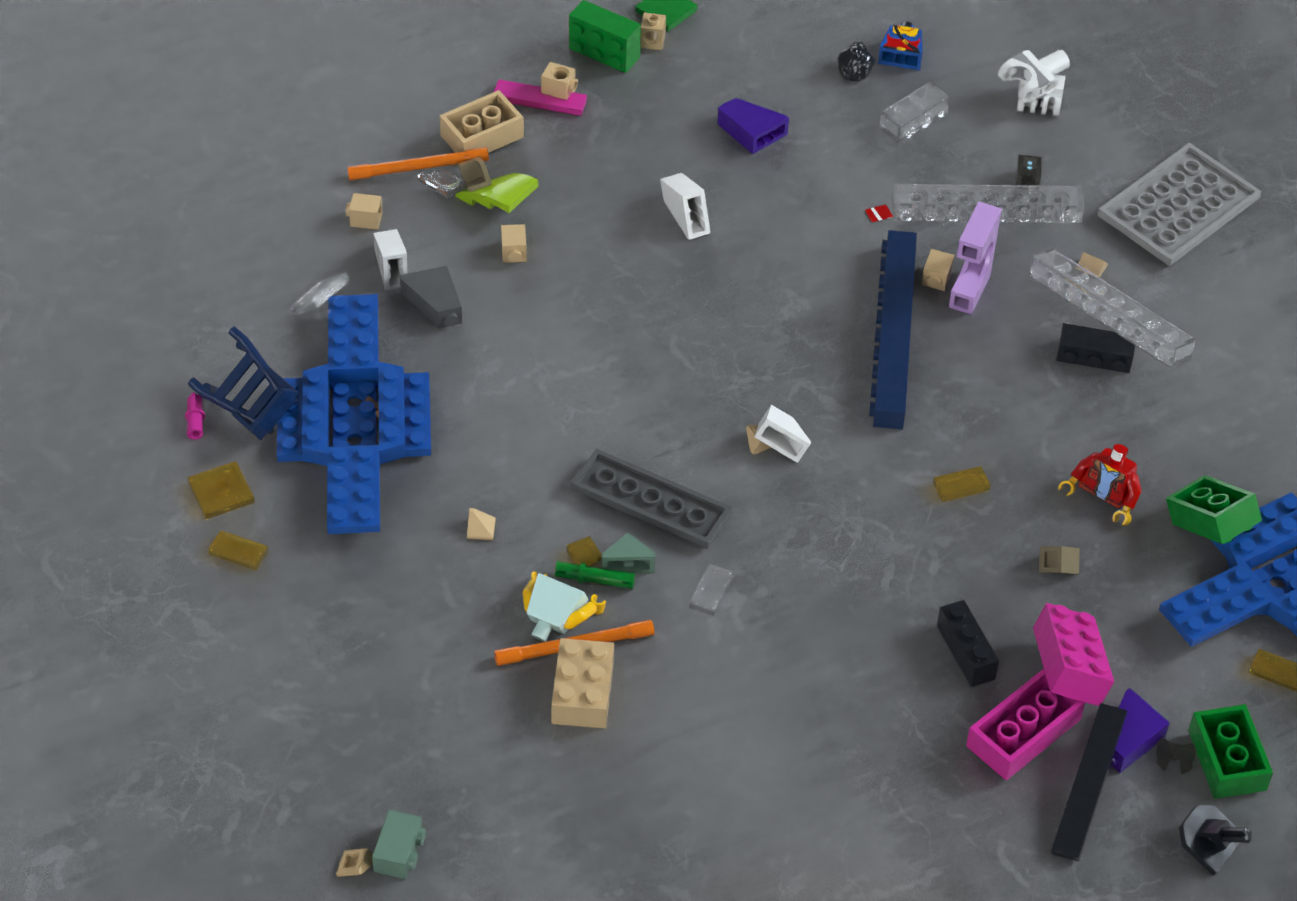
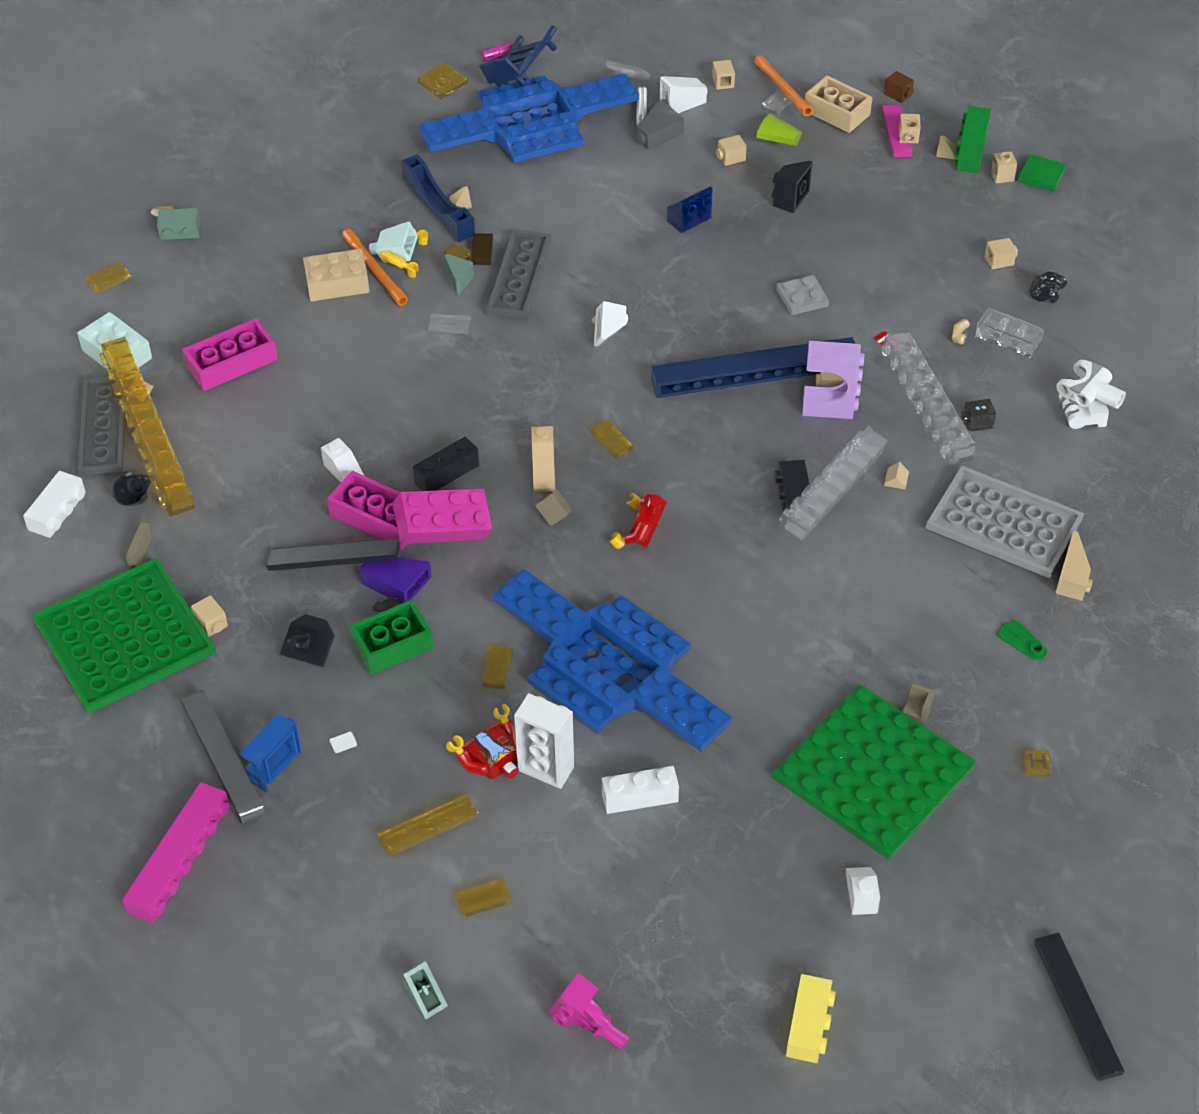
camera: 75 degrees right, 0 degrees up
clear yellow tile [208,530,268,571] -> none
dark tan panel [458,156,492,192] -> none
green pin [554,560,635,590] -> none
white slope [660,173,711,240] -> none
dark purple slope [717,98,789,154] -> none
torso [878,21,923,70] -> none
green brick [1166,475,1262,544] -> none
none -> dark pink brick [182,318,278,391]
none -> white slope [321,438,364,482]
none -> dark blue arch [401,154,475,242]
none -> dark brown tile [471,233,493,265]
none -> tan slope [531,426,555,492]
none -> white axle [637,87,647,125]
none -> clear blue slope [667,186,713,233]
none -> black slope [772,160,813,214]
none -> light grey plate [776,275,829,316]
none -> reddish brown brick [884,71,914,103]
none -> tan slope [936,135,957,159]
none -> tan arm [952,319,970,345]
none -> tan brick [985,238,1018,269]
none -> tan slope [1056,531,1093,601]

